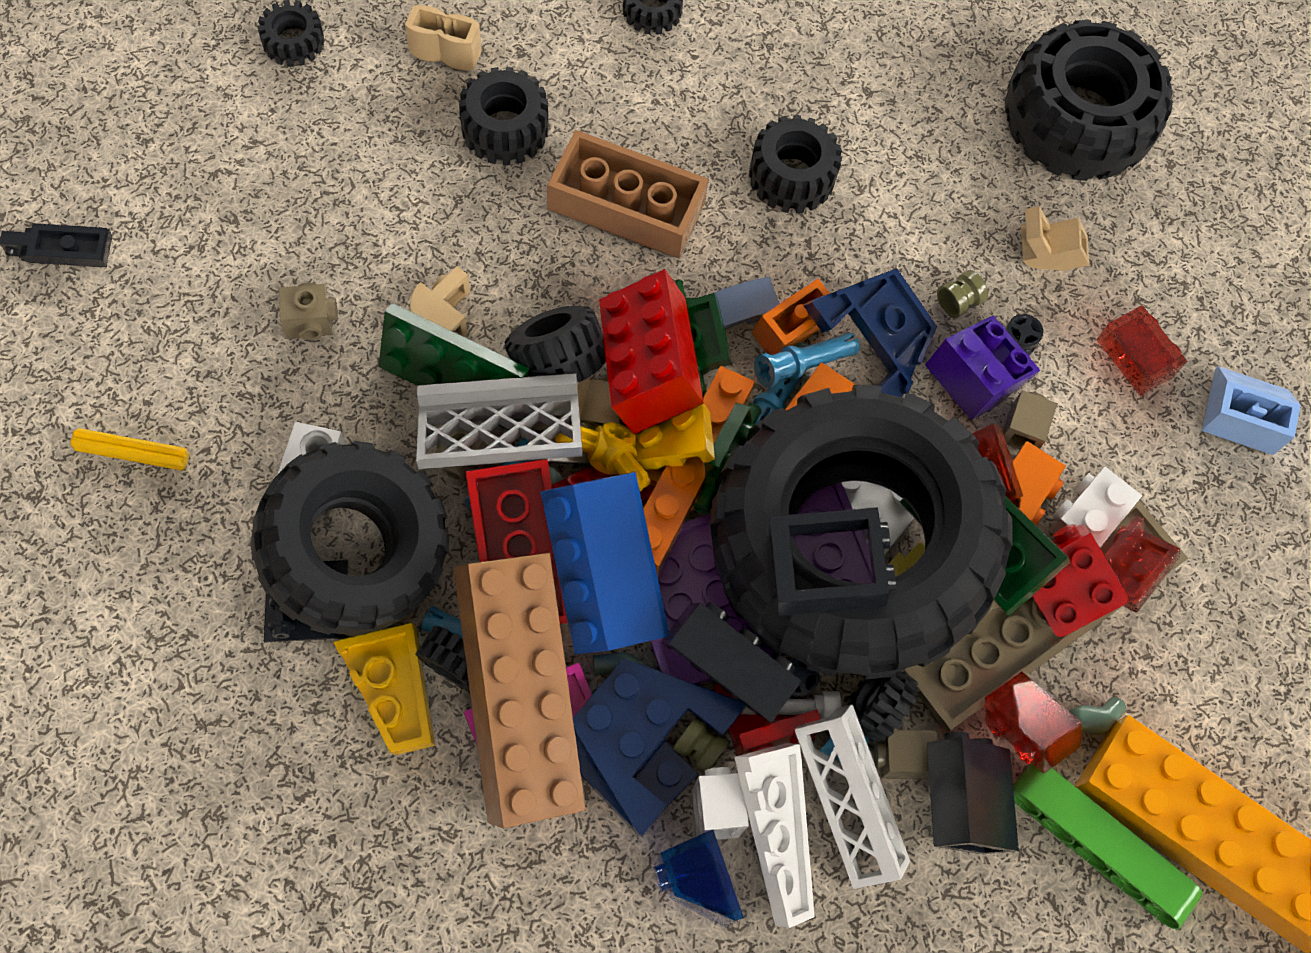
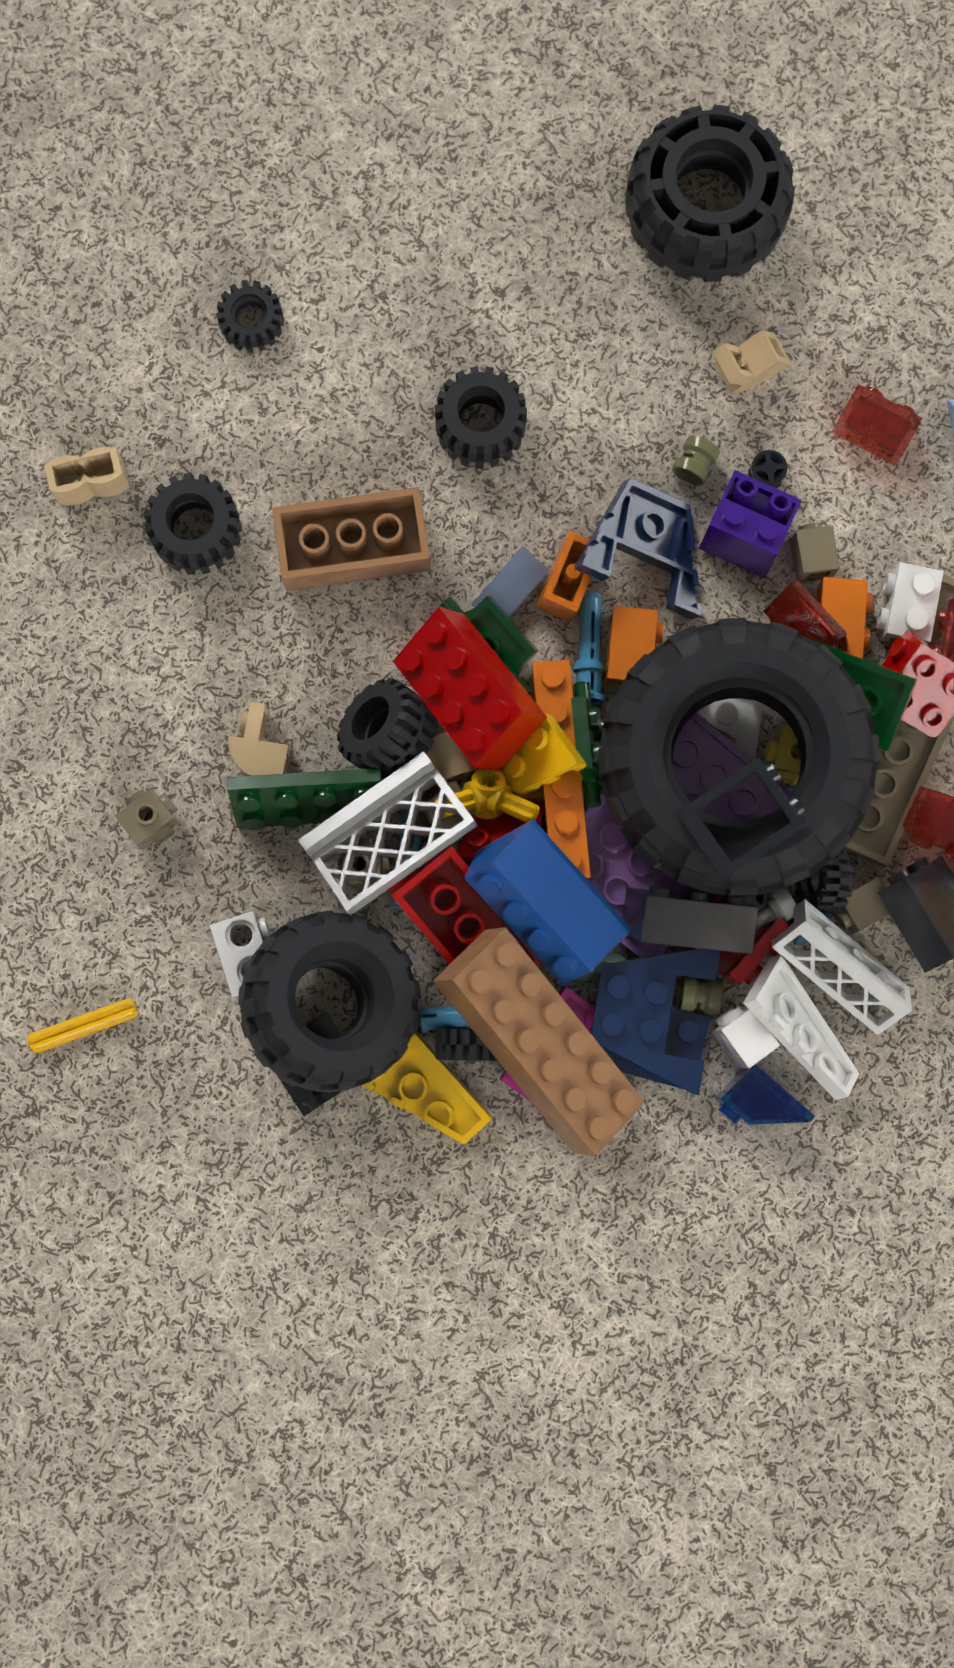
camera: 25 degrees left, 15 degrees up
dark azure pin [754,332,859,388] -> none

